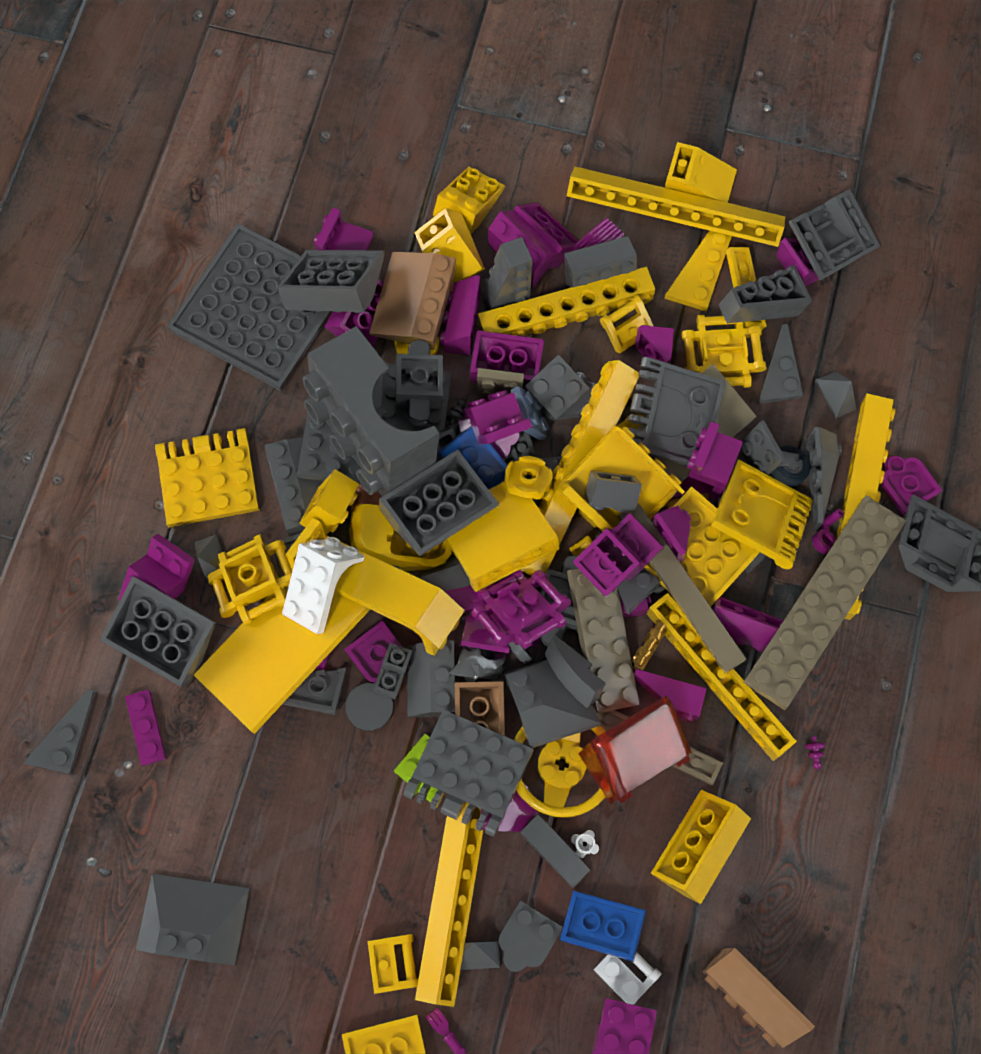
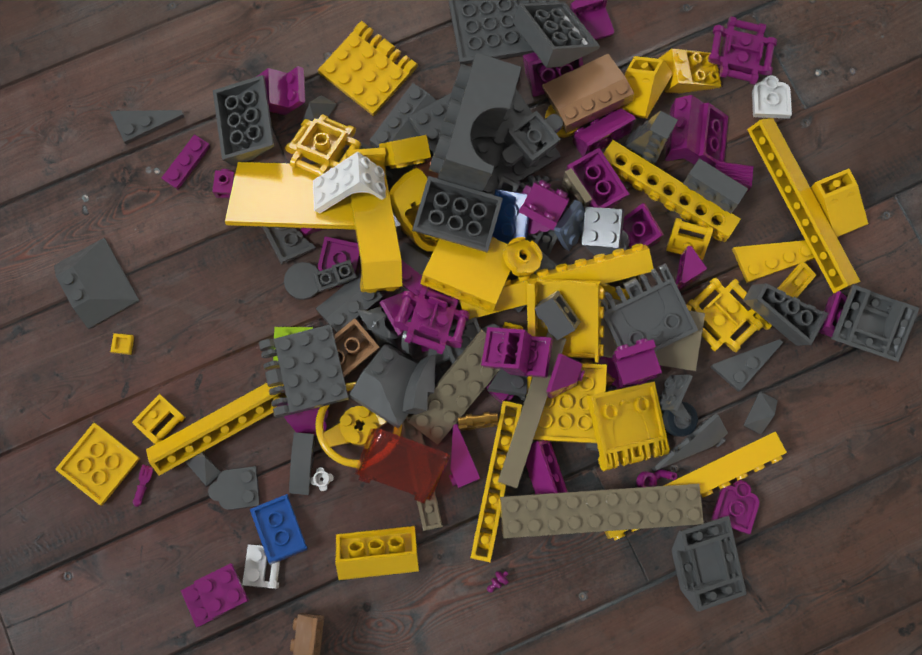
camera: 50 degrees right, 5 degrees up
none -> yellow tile [110,333,134,355]
none -> magenta brick [212,169,235,199]
none -> magenta slope [623,203,663,249]
none -> magenta brick [708,16,777,85]
none -> white plate [752,75,792,119]

